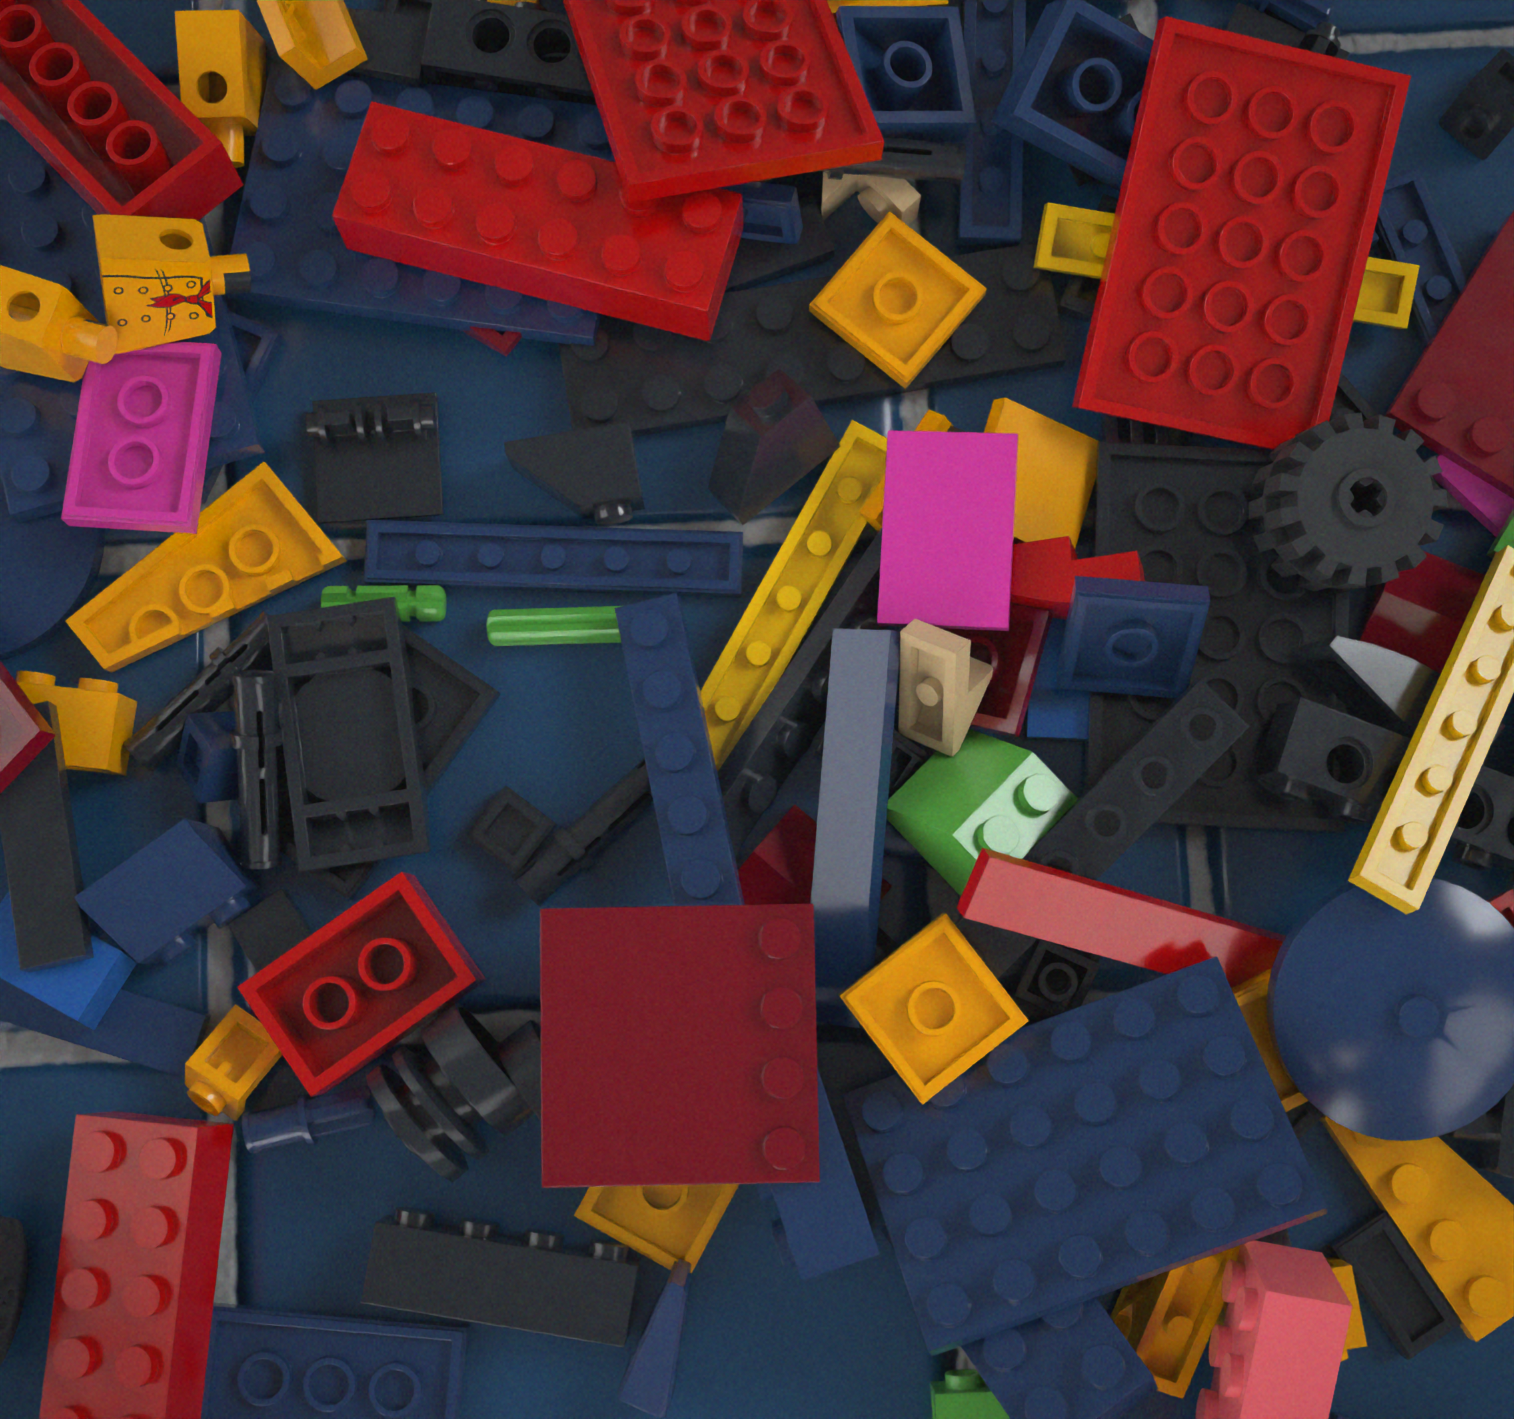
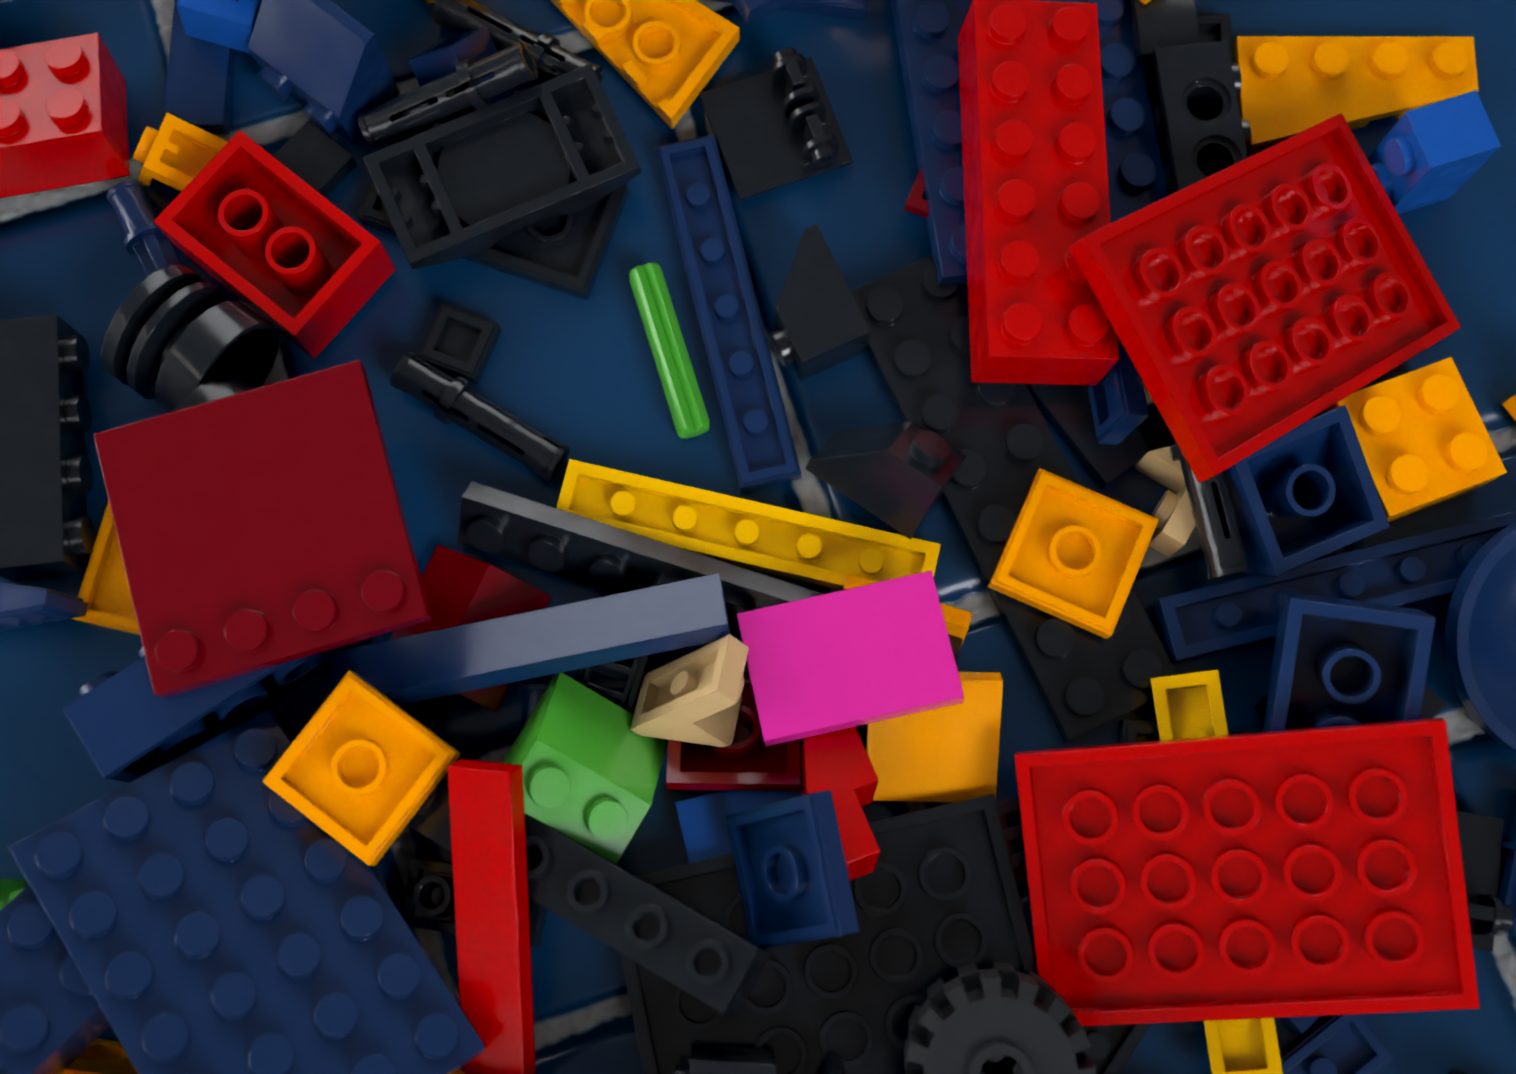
camera: 70 degrees right, 5 degrees down
bright green axle [321,585,447,622] -> none
dark blue plate [615,593,745,906] -> none

